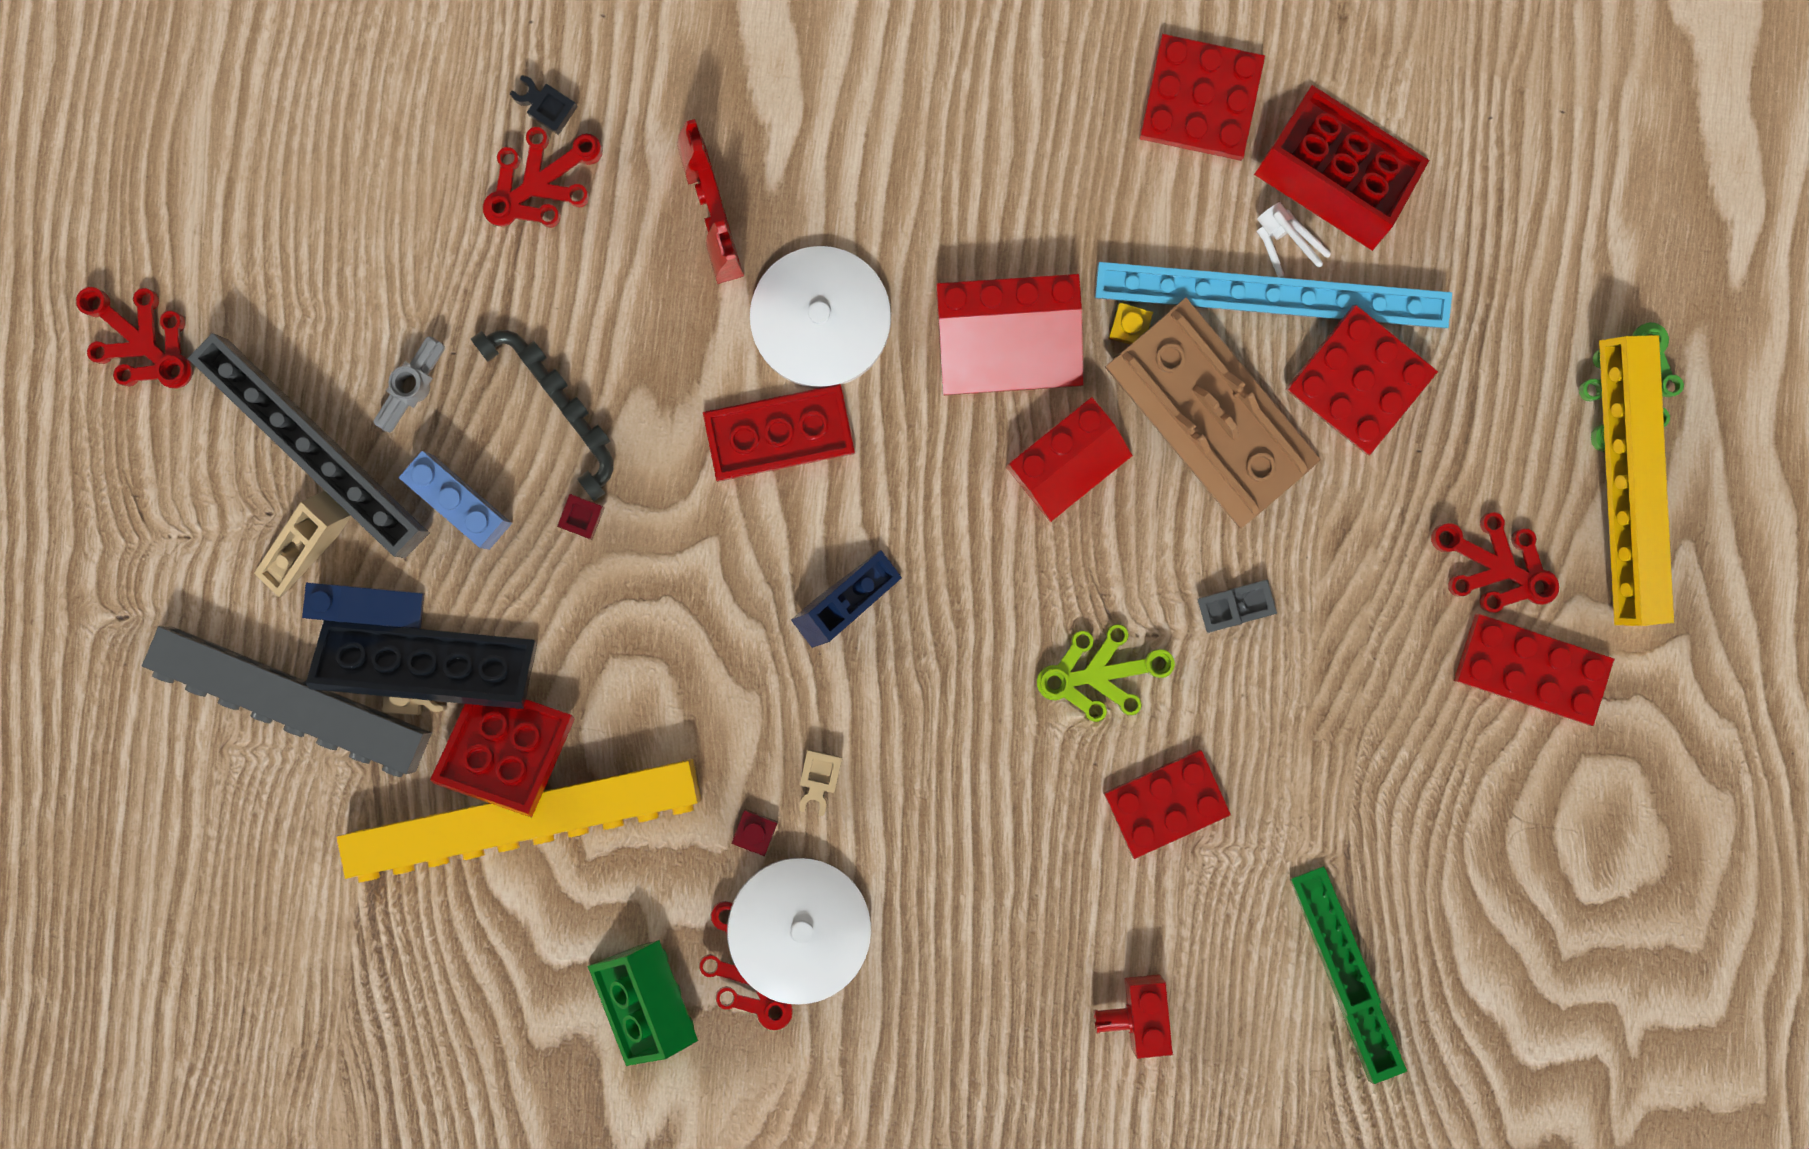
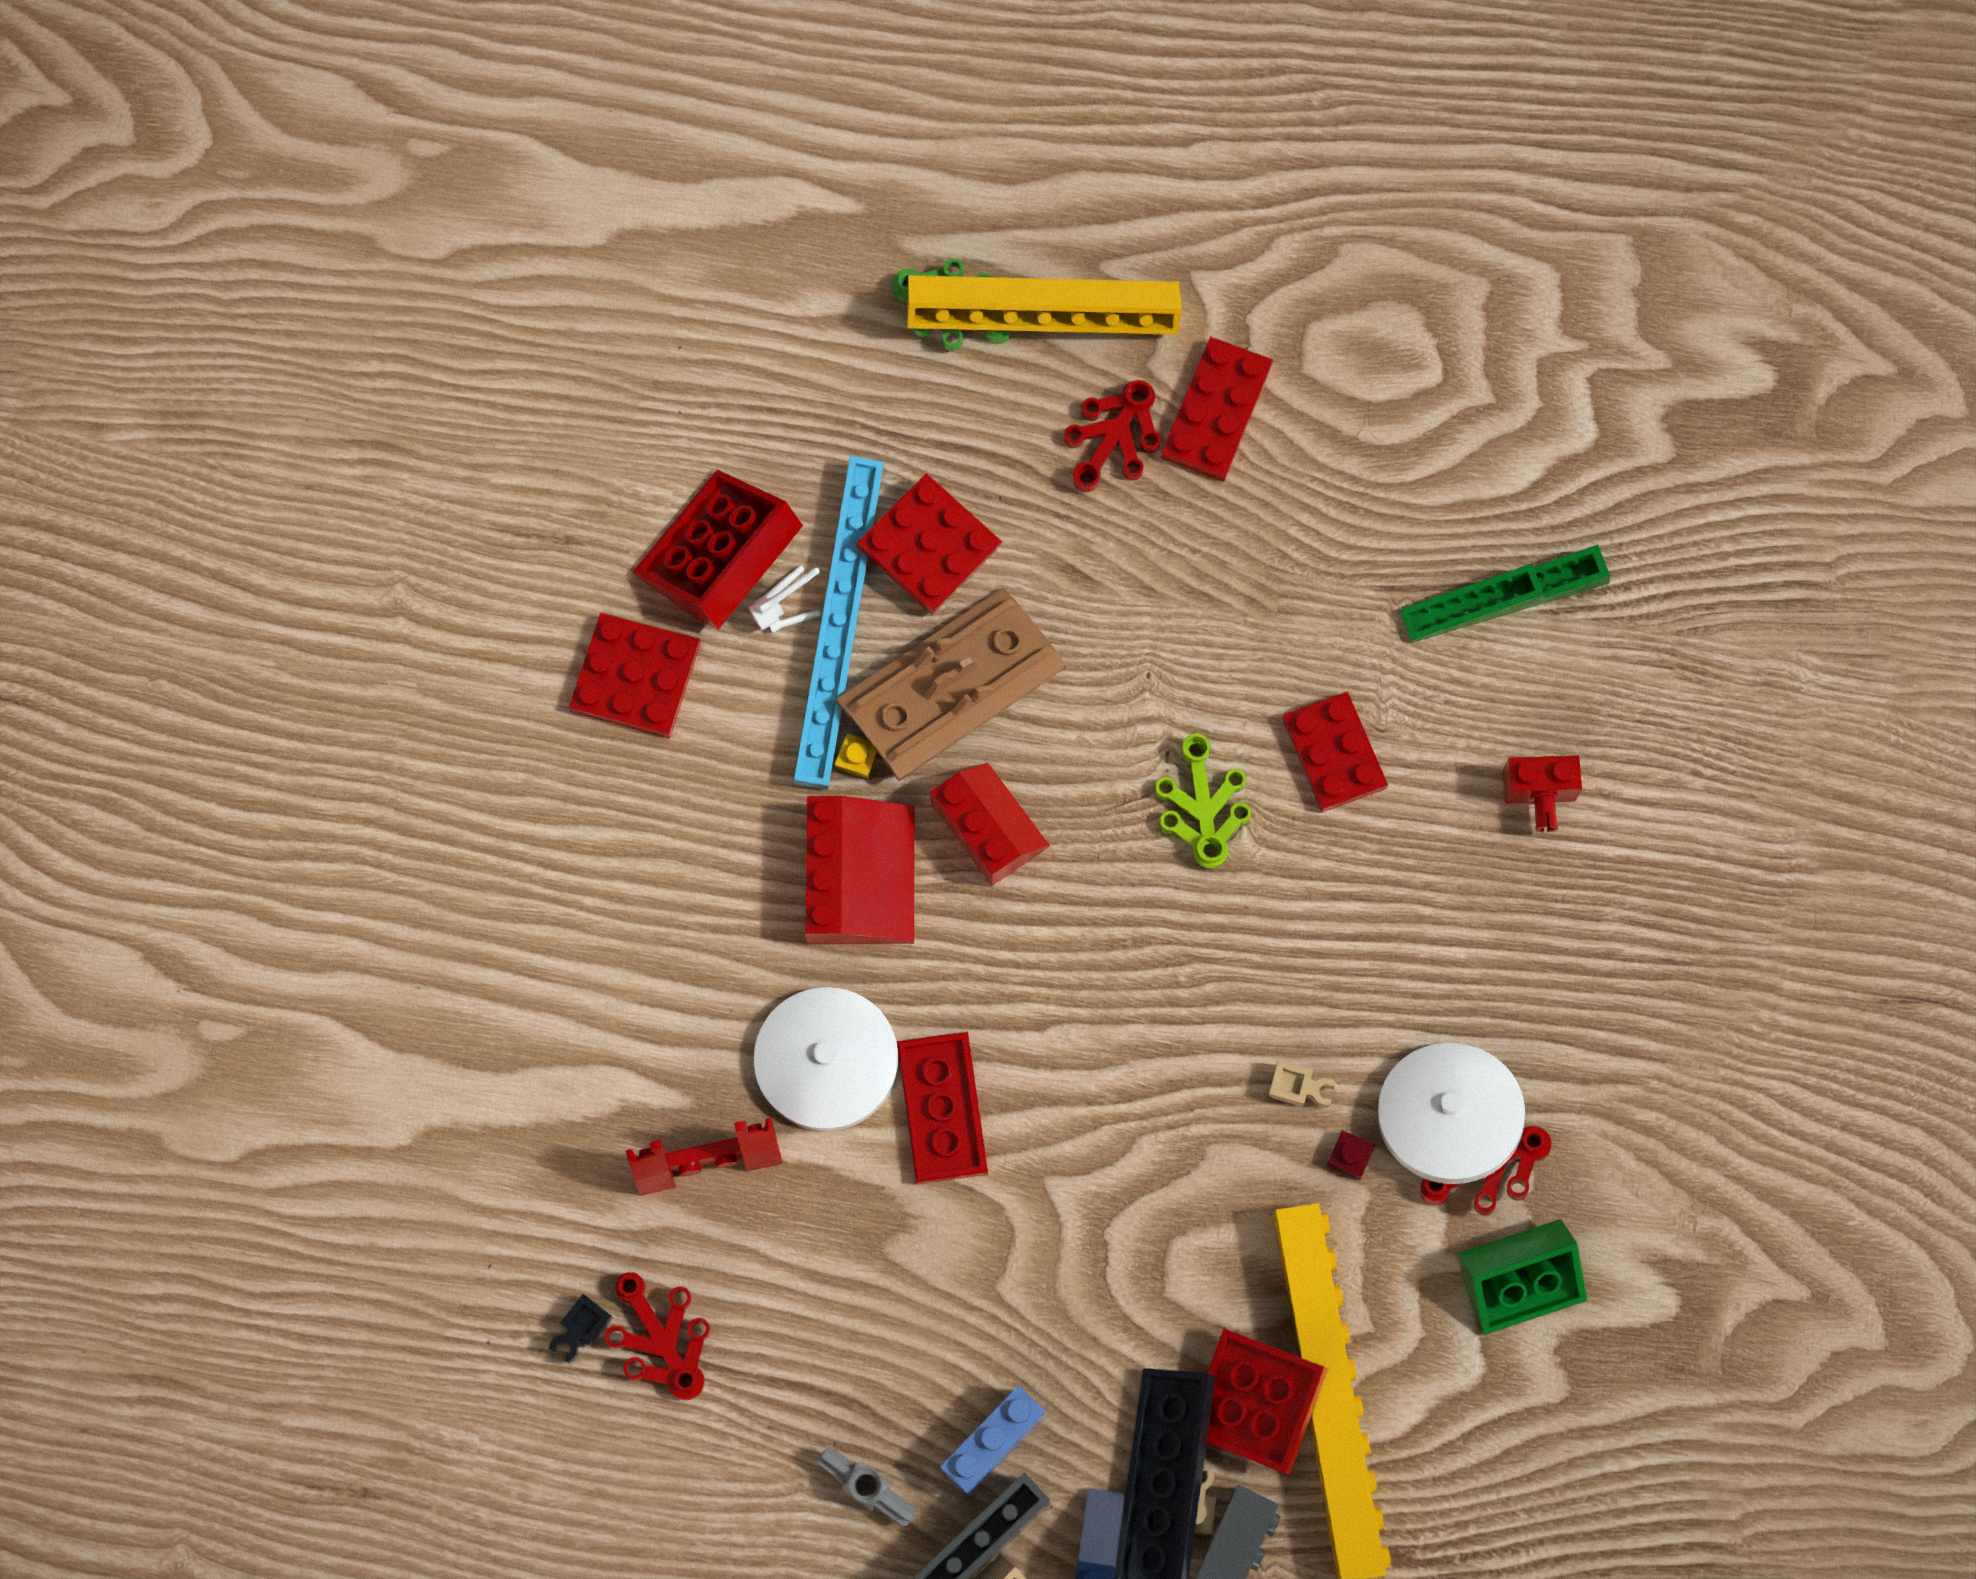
camera: 90 degrees left, 15 degrees down
pearl dark grey bar [470,330,614,501] -> none
dark red plate [557,494,605,540] -> none
dark blue slope [791,550,902,648] -> none
dark grey slope [1197,579,1278,633] -> none

